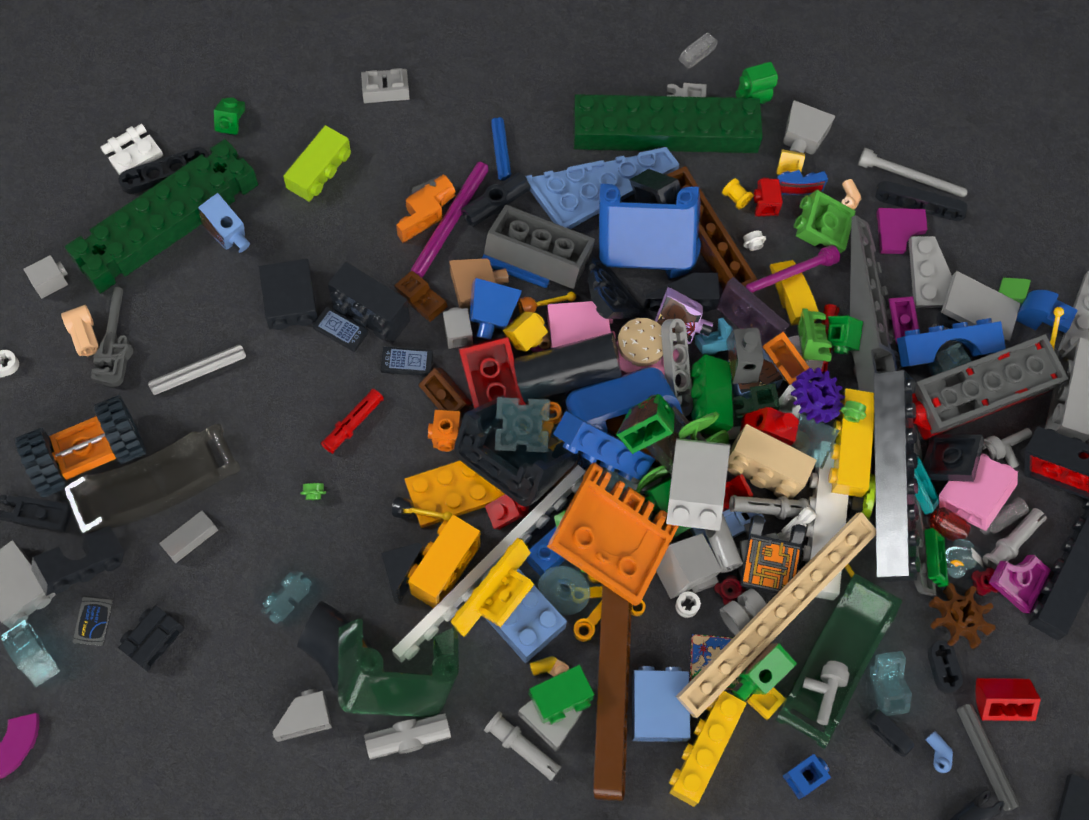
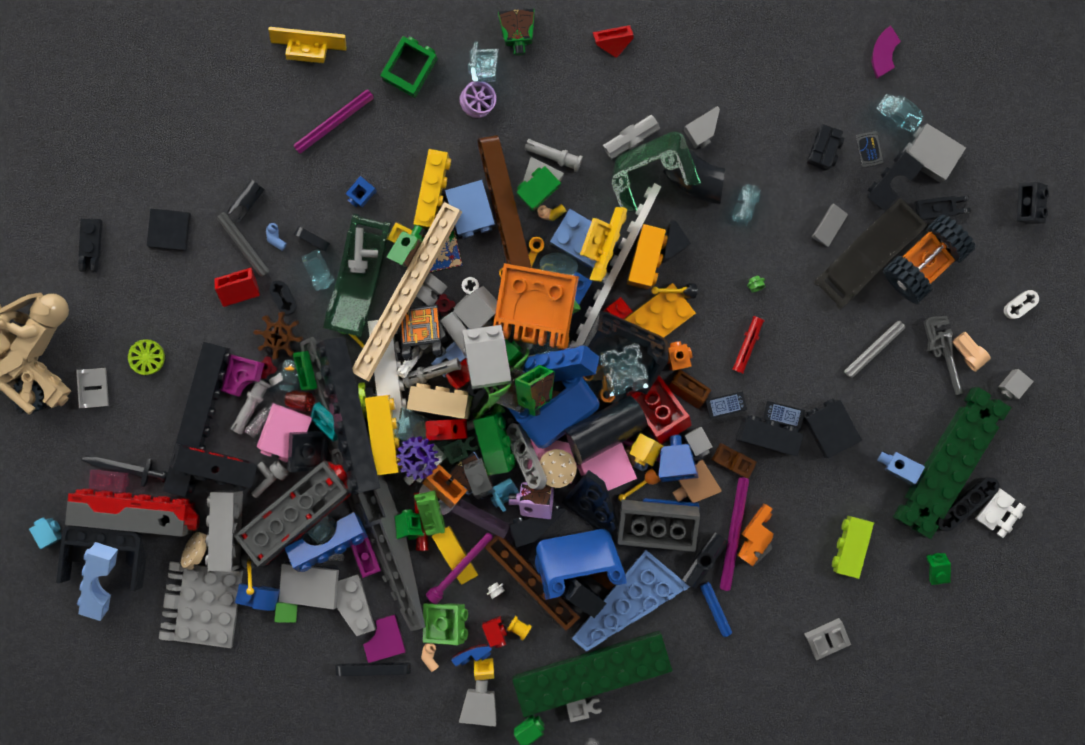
camera: 165 degrees right, 20 degrees up
bright green plate [841,401,867,423] -> none
light grey piece [858,148,968,197] -> none

